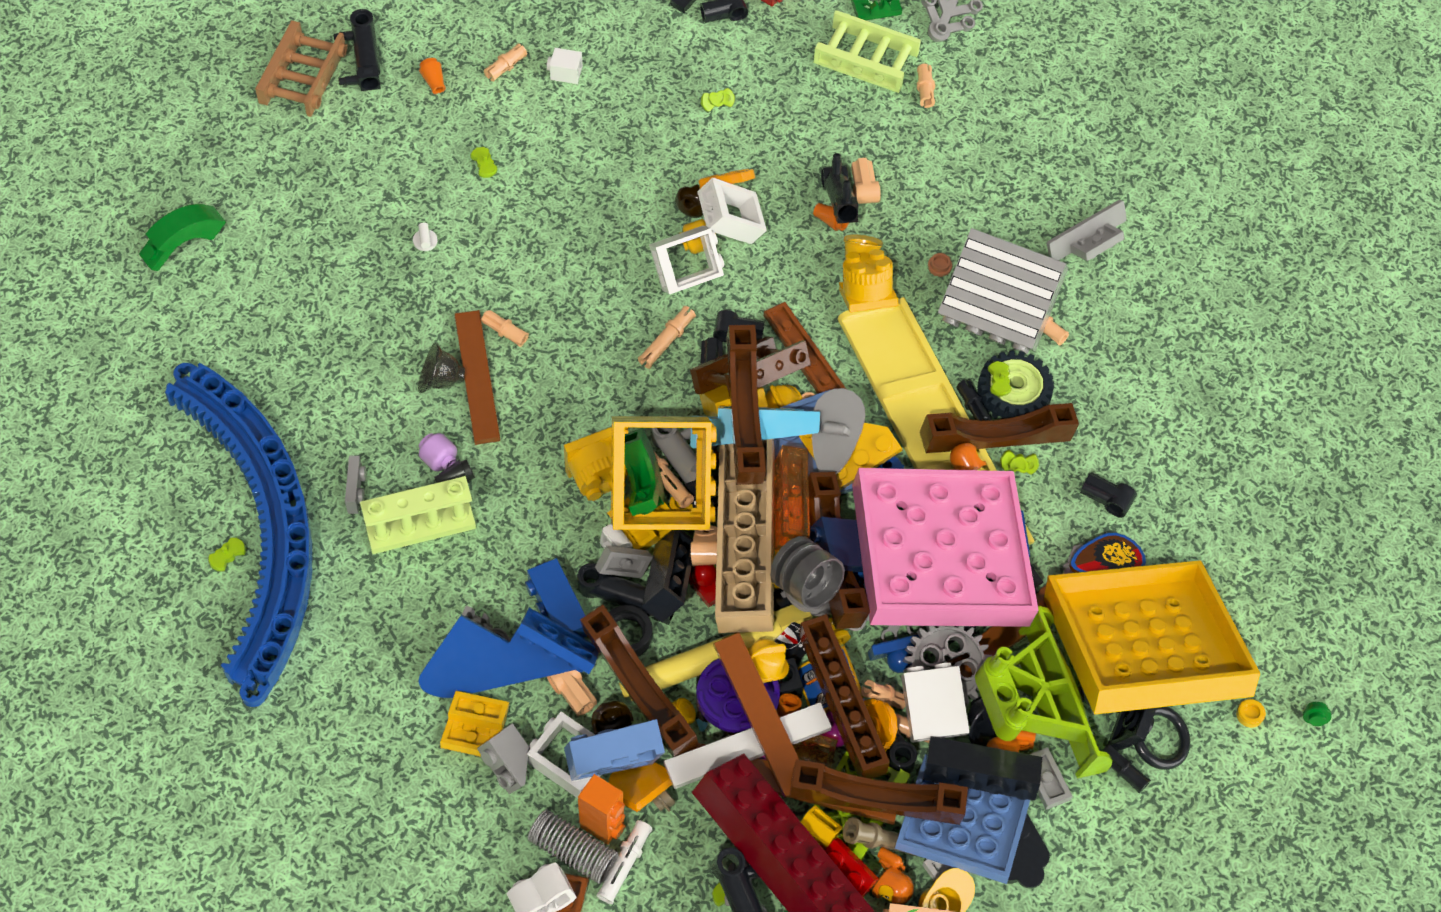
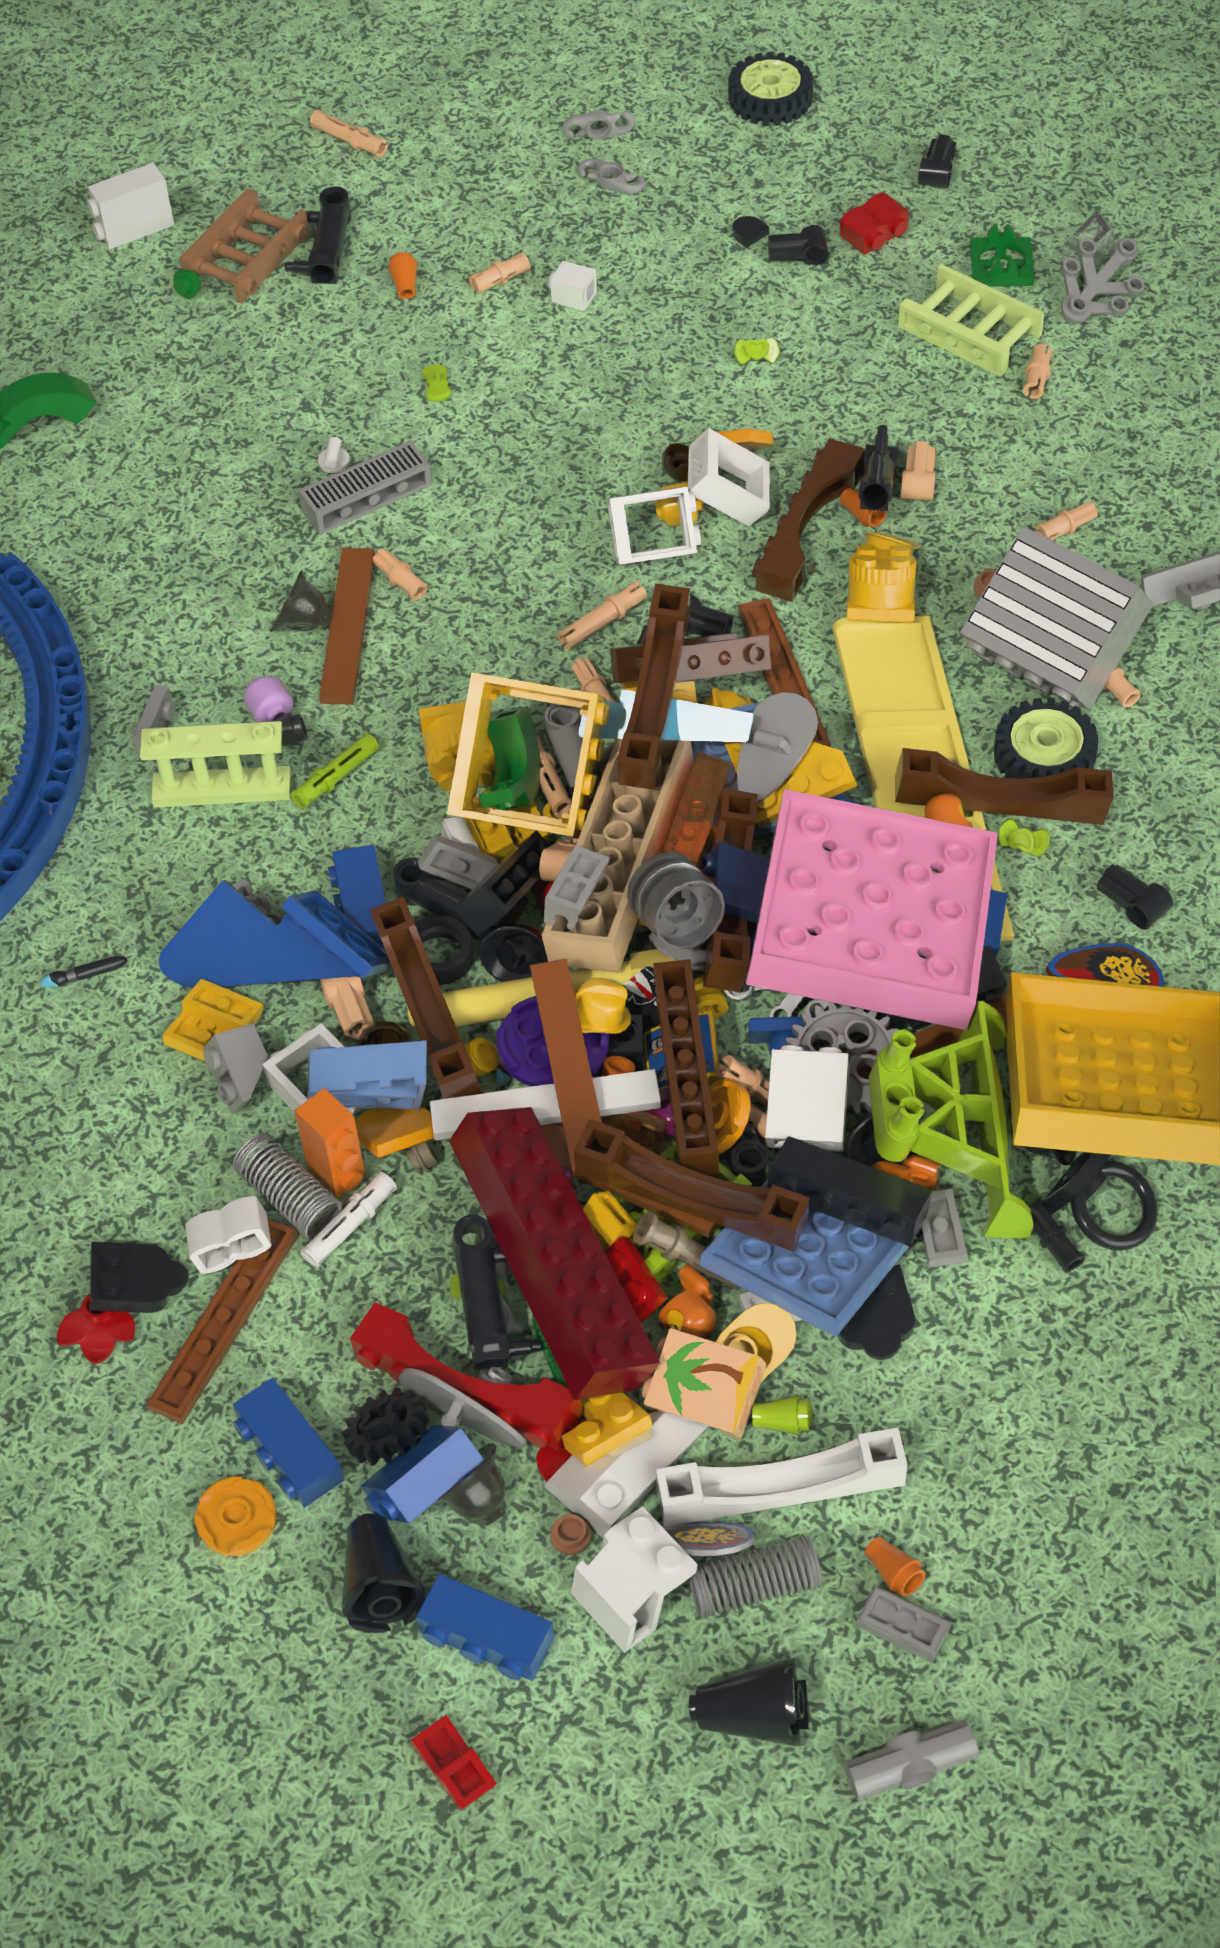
camera: 20 degrees right, 5 degrees down
black axle [956,379,991,421] -> none
lime piece [988,361,1011,397] -> none
none -> black piece [41,956,128,987]
none -> white brick [87,163,174,249]
none -> green plate [173,269,201,300]
none -> lime pin [290,733,380,810]
none -> light grey brick [298,441,432,535]
none -> black hat [479,924,548,982]
none -> light grey hinge [544,845,610,930]
none -> light nougat axle [572,657,616,702]
none -> reddish brown arch [752,438,865,602]
none -> light nougat axle [1035,501,1098,541]

